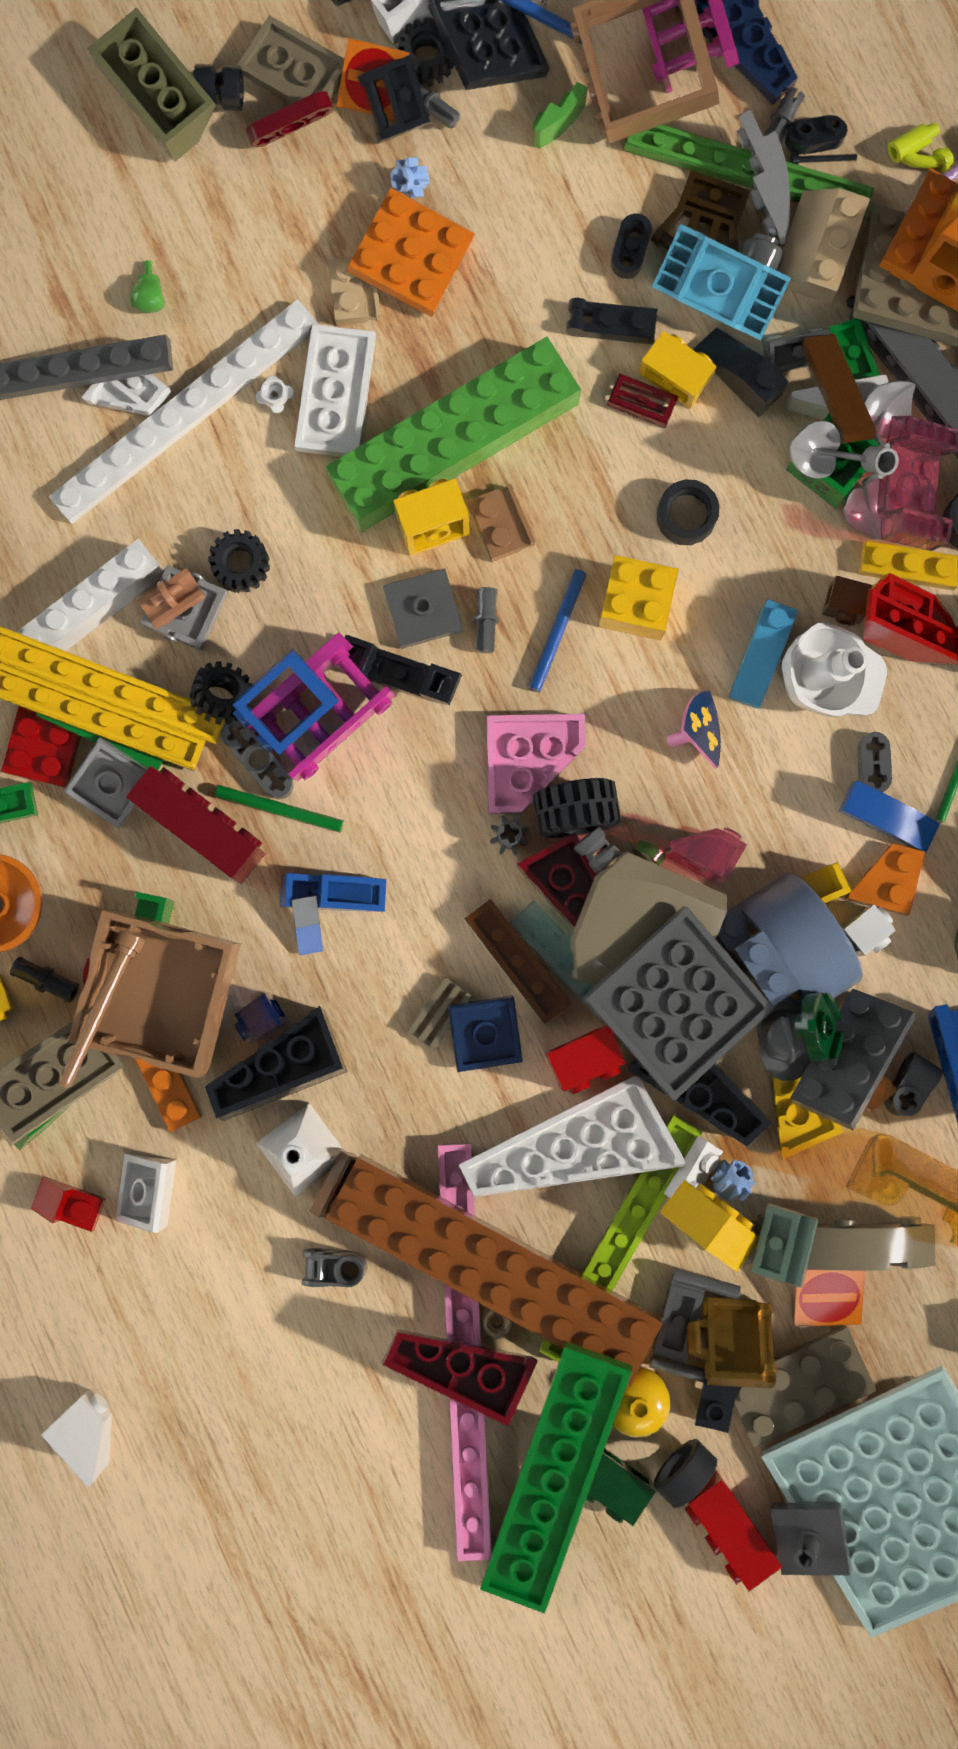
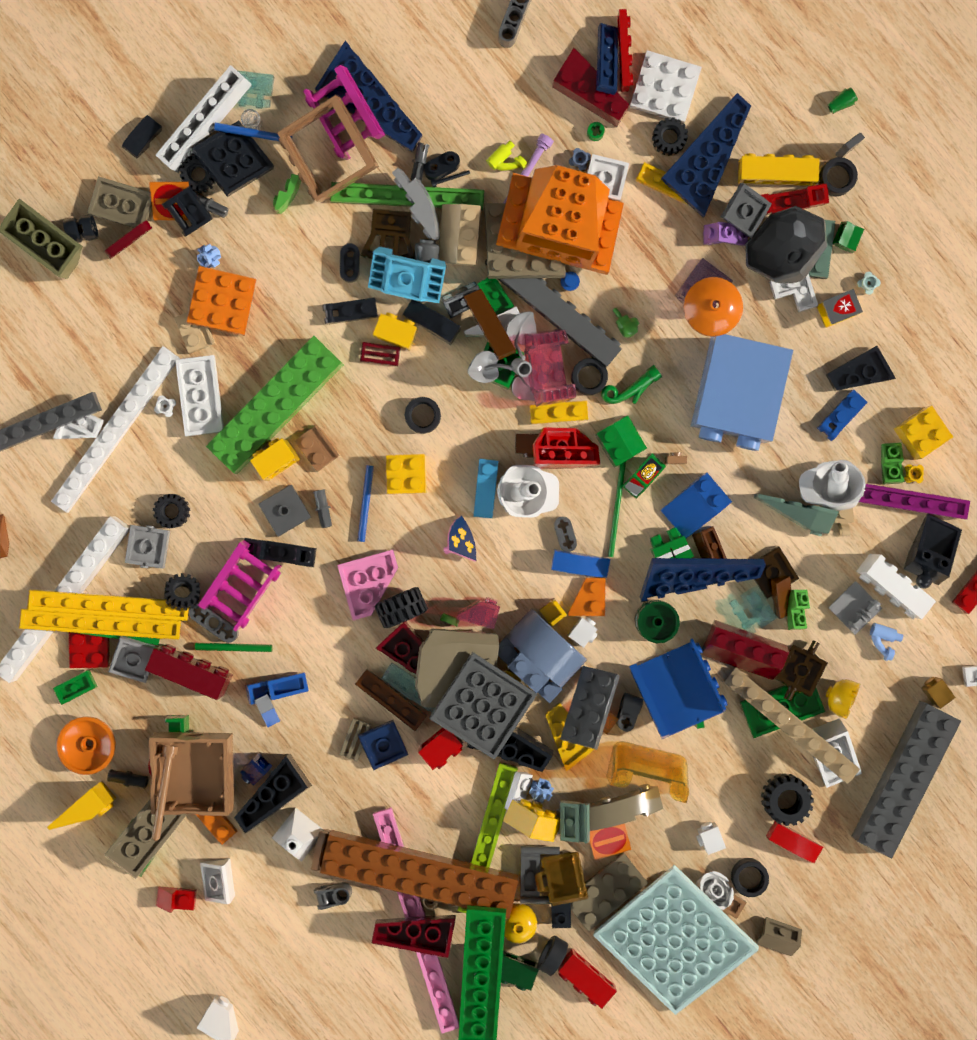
camera: 10 degrees left, 5 degrees up
bright green piece [130,260,165,313] -> none
nougat hips [137,568,206,630] -> none
blue window [233,648,339,755] -> none
white wing [459,1076,686,1198] -> none
dark grey gear [490,815,529,856] -> none
dark grey wheel [573,826,621,873] -> none
dark grey piece [757,1002,811,1081] -> none
dark grey tile [770,1503,852,1576] -> none
dark green plate [795,992,843,1062] -> none

